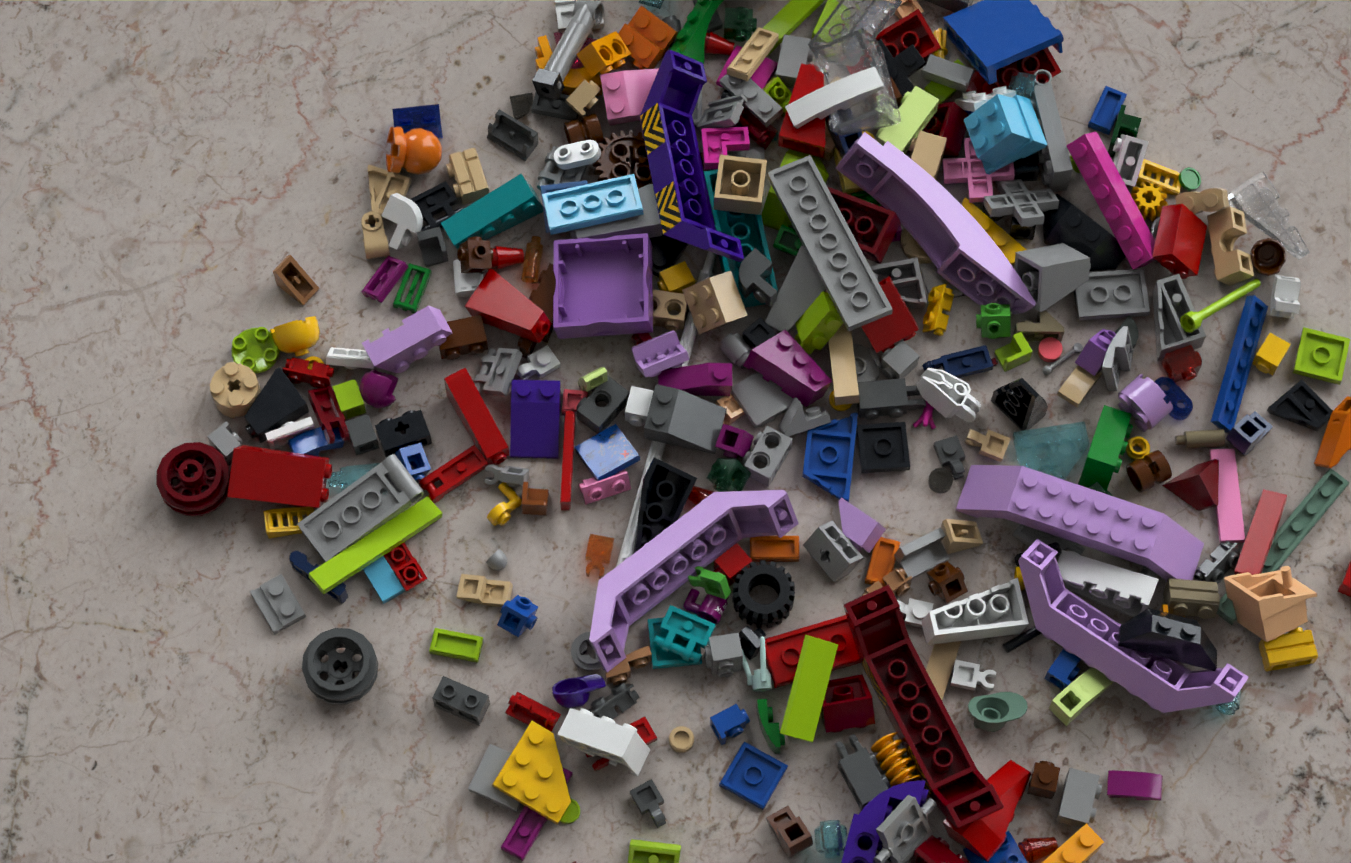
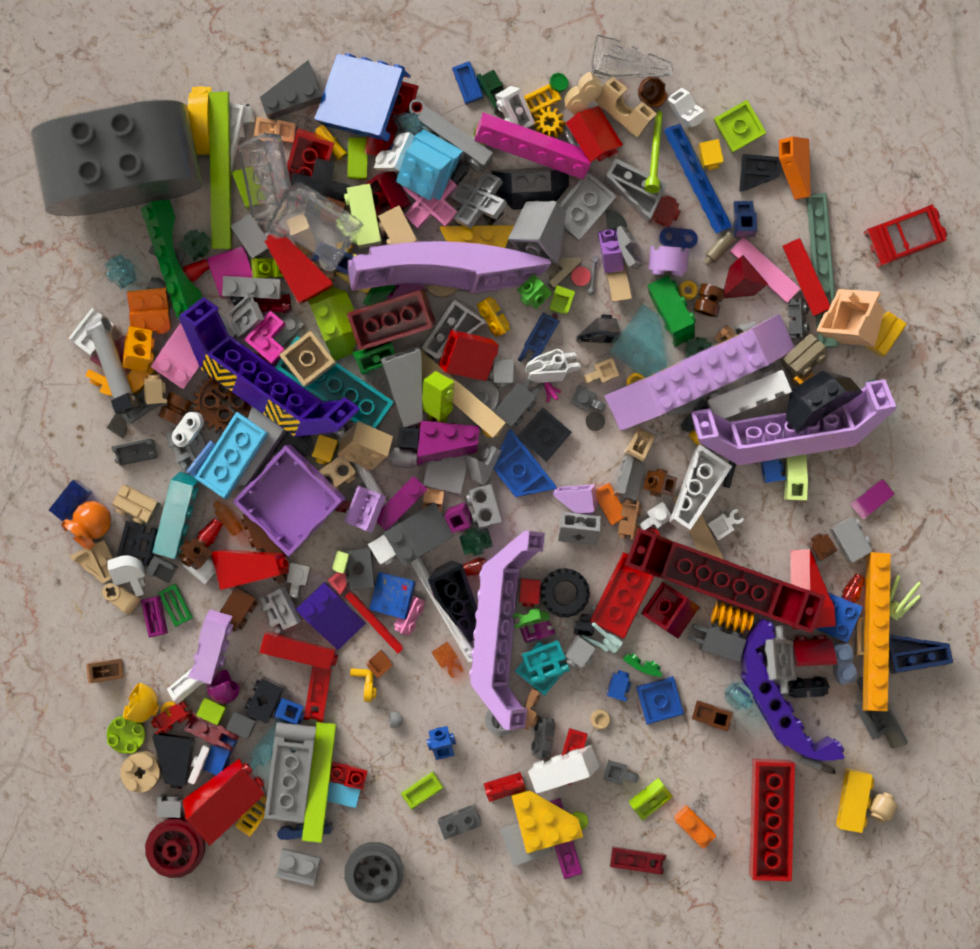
camera: 45 degrees left, 20 degrees up
tan slope [456,574,513,607] -> none
light grey plate [484,464,530,487] -> none
dark purple cap [552,674,606,709] -> none
tan tile [727,27,779,81] -> none
dark grey brick [738,248,777,307] -> none
orange tile [750,536,799,562] -> none
light grey plate [767,155,893,332] -> none
lime slope [780,635,838,742] -> none
white slope [785,67,885,129] -> none
light grey panel [922,54,974,93] -> none
sand green piece [968,692,1028,732] -> none

